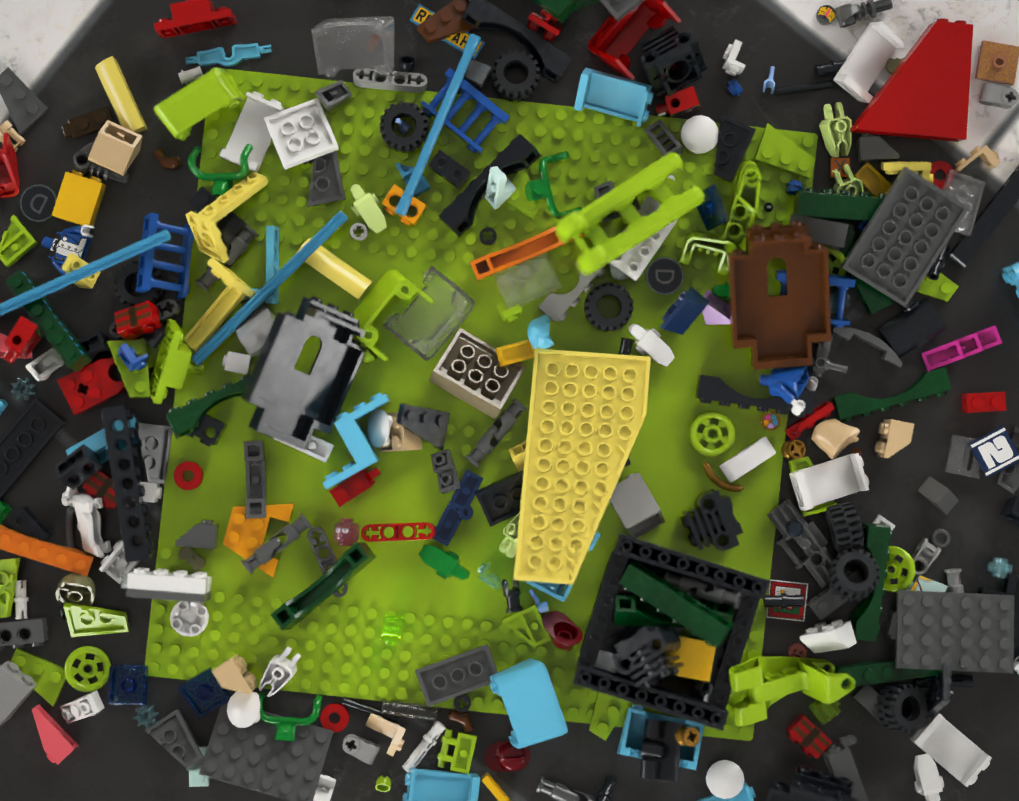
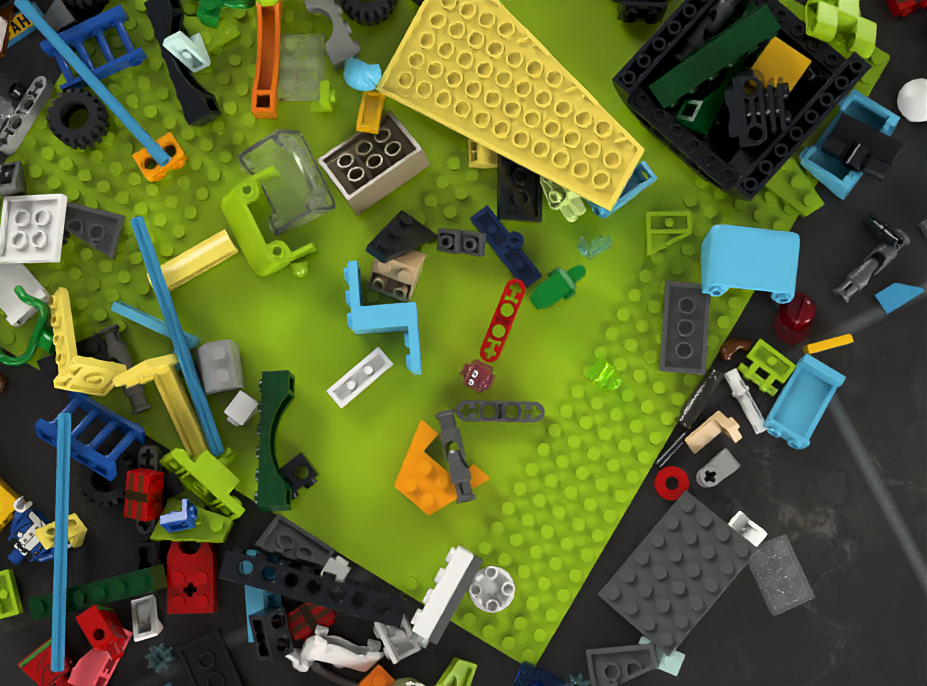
camera: 60 degrees left, 5 degrees down
red piece [174,461,203,490] -> none
dark grey slope [175,520,219,549] -> none
clear blue plate [178,667,231,719] -> none
olive piece [179,546,206,571] -> none
tan slope [212,654,258,694] -> none
white dish [227,691,261,728] -> none
panel [241,296,366,449] -> none
dark grey slope [244,440,267,519] -> none
green piece [258,691,323,741] -> none
white hinge [259,647,301,697] -> none
dark green arch [271,542,376,630] -> none
red hinge [329,467,381,507] -> none
yellowish green hinge [350,184,387,233] -> none
white bush [350,223,368,241] -> none
white dish [366,409,393,448] -> none
lime hinge [375,775,391,792] -> none
light blue hand [395,118,412,135] -> none
dark azure slope [395,163,431,197] -> none
black brick [428,150,471,190] -> none
black bush [453,694,471,712] -> none
dark grey piece [465,398,527,467] -> none
black bush [479,227,497,245] -> none
black piece [502,577,523,613] -> none
light blue hand [528,589,549,613] -> none
dark red piece [542,611,583,651] -> none
light grey slope [610,472,665,538] -> none
pearl gold wheel [675,726,700,747] -> none

